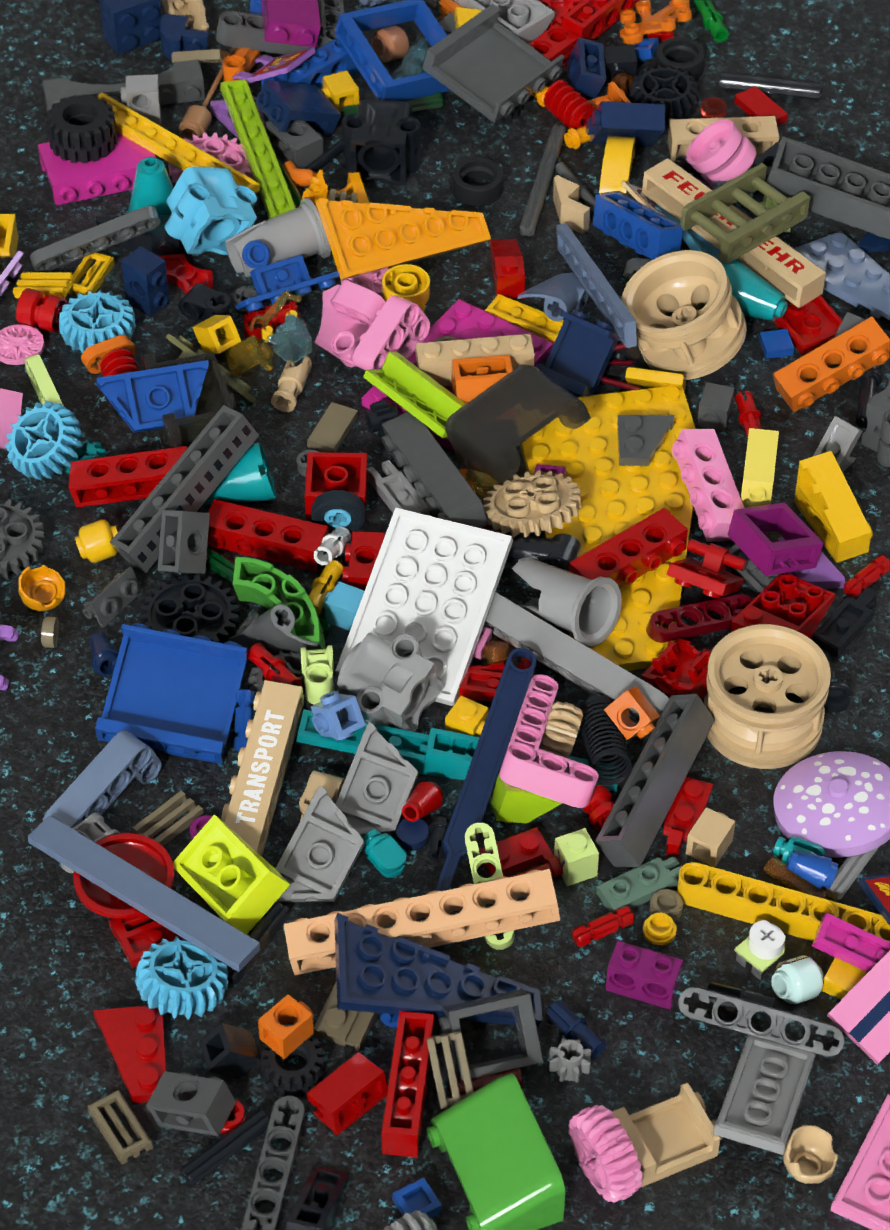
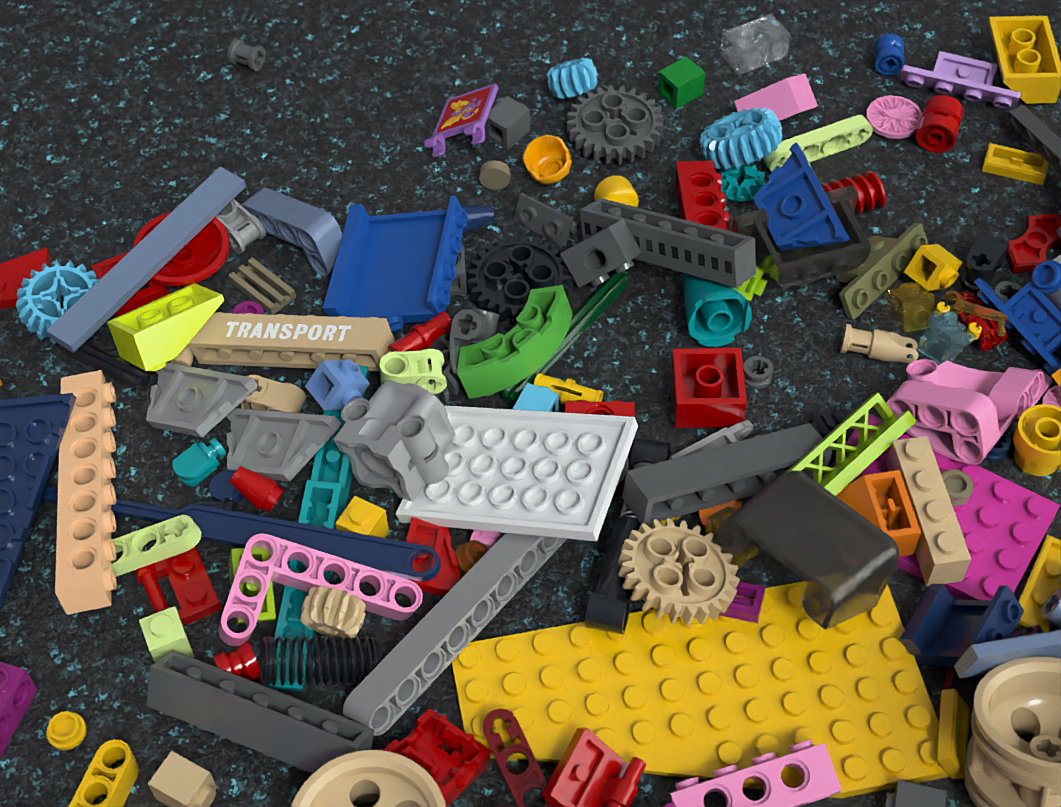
camera: 90 degrees right, 5 degrees up
yellow tile [12,272,75,298] -> none
medium azure gear [59,289,136,353] -> none
orange beam [81,335,136,374] -> none
dark blue brick [121,246,169,317] -> none
red brick [207,499,328,572] -> none
dark tan tile [307,402,358,453] -> none
black bush [311,490,365,534] -> none
white pin [313,526,351,565] -> none
light grey piece [512,556,621,646] -> none
red brick [569,508,688,589] -> none
red axle [571,906,634,947] -> none
sand green hinge [596,857,682,914] -> none
orange brick [604,686,660,740] -> none
dark grey wing [617,415,674,466] -> none
dark tan tile [649,889,683,922] -> none
red hinge [663,777,713,857] -> none

